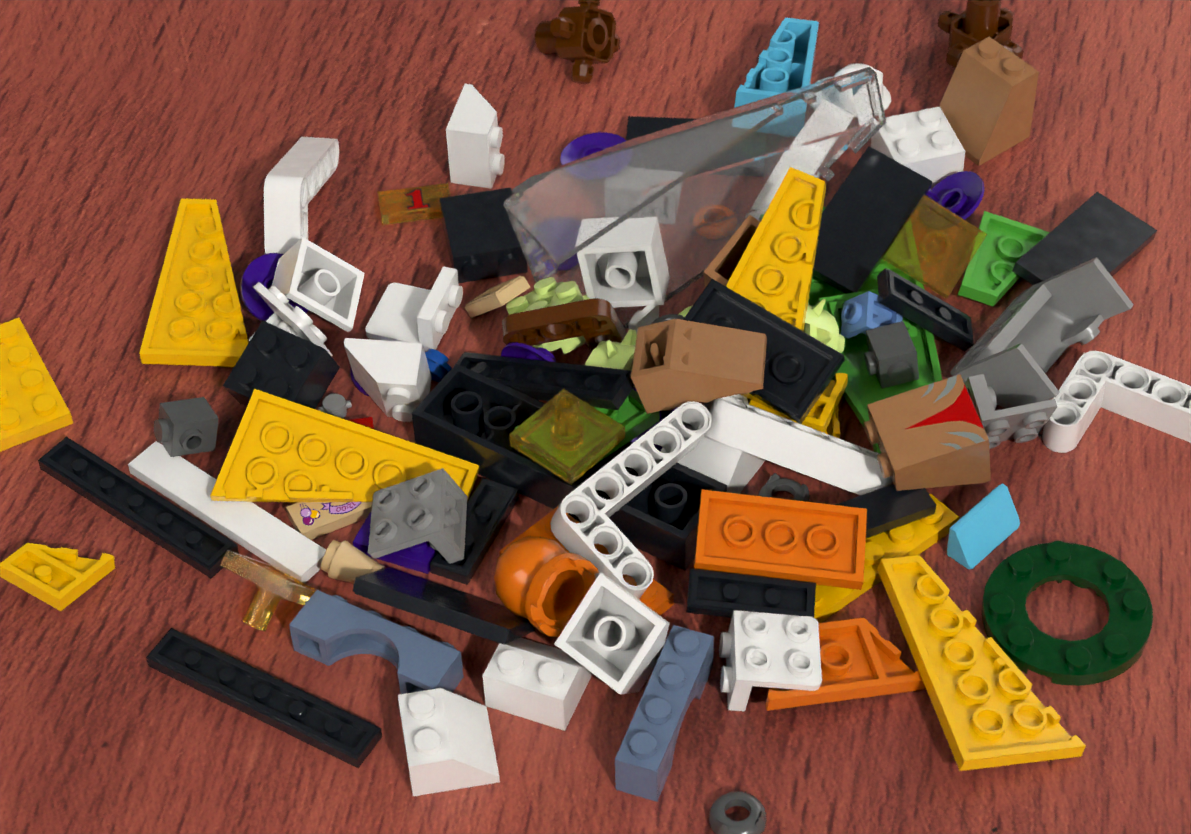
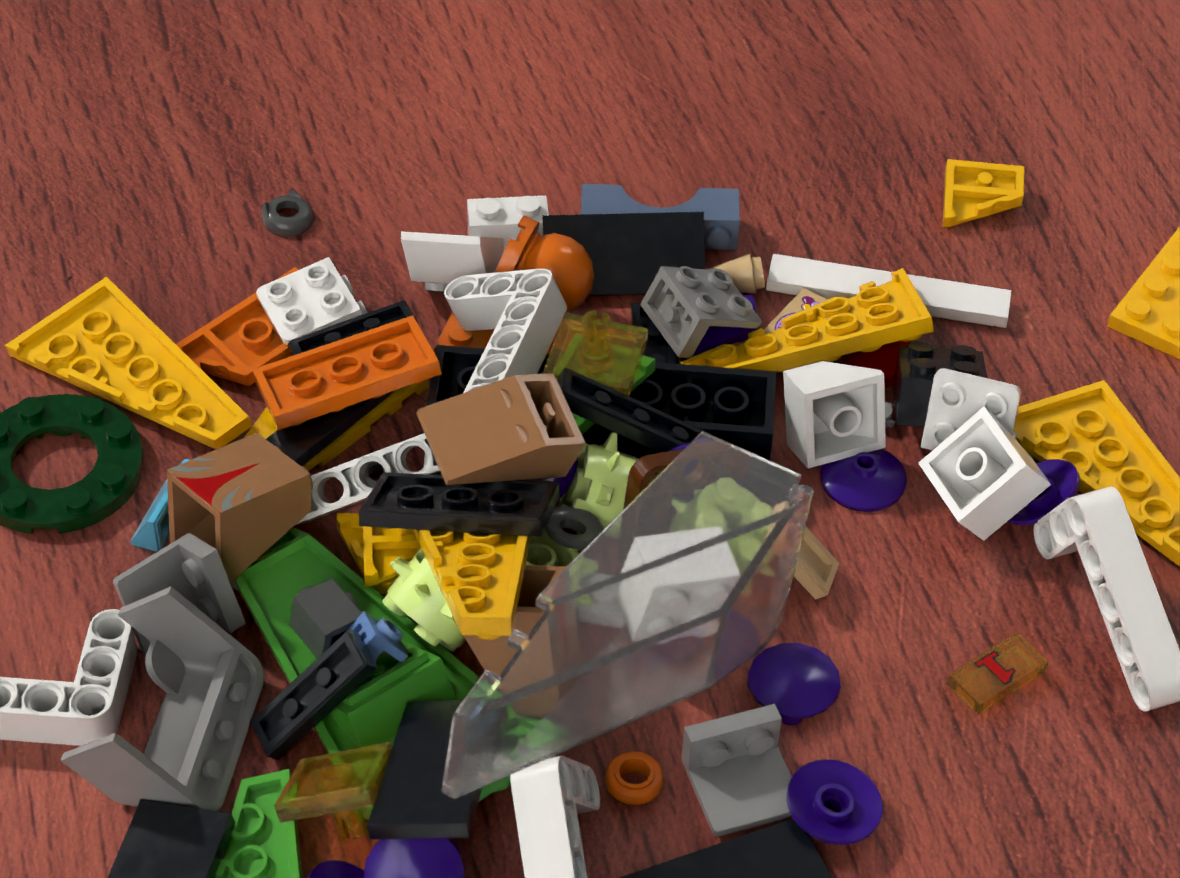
camera: 150 degrees right, 0 degrees up
black tile [38,437,239,579] -> none
black tile [146,628,382,768] -> none
dark grey brick [154,397,219,457] -> none
clear yellow tile [220,550,317,632] -> none
white bracket [365,266,463,351] -> none
white slope [398,688,500,796] -> none
blue plate [425,349,452,382] -> none
black brick [440,187,528,283] -> none
white slope [446,84,505,189] -> none
sand blue arch [615,625,714,802] -> none

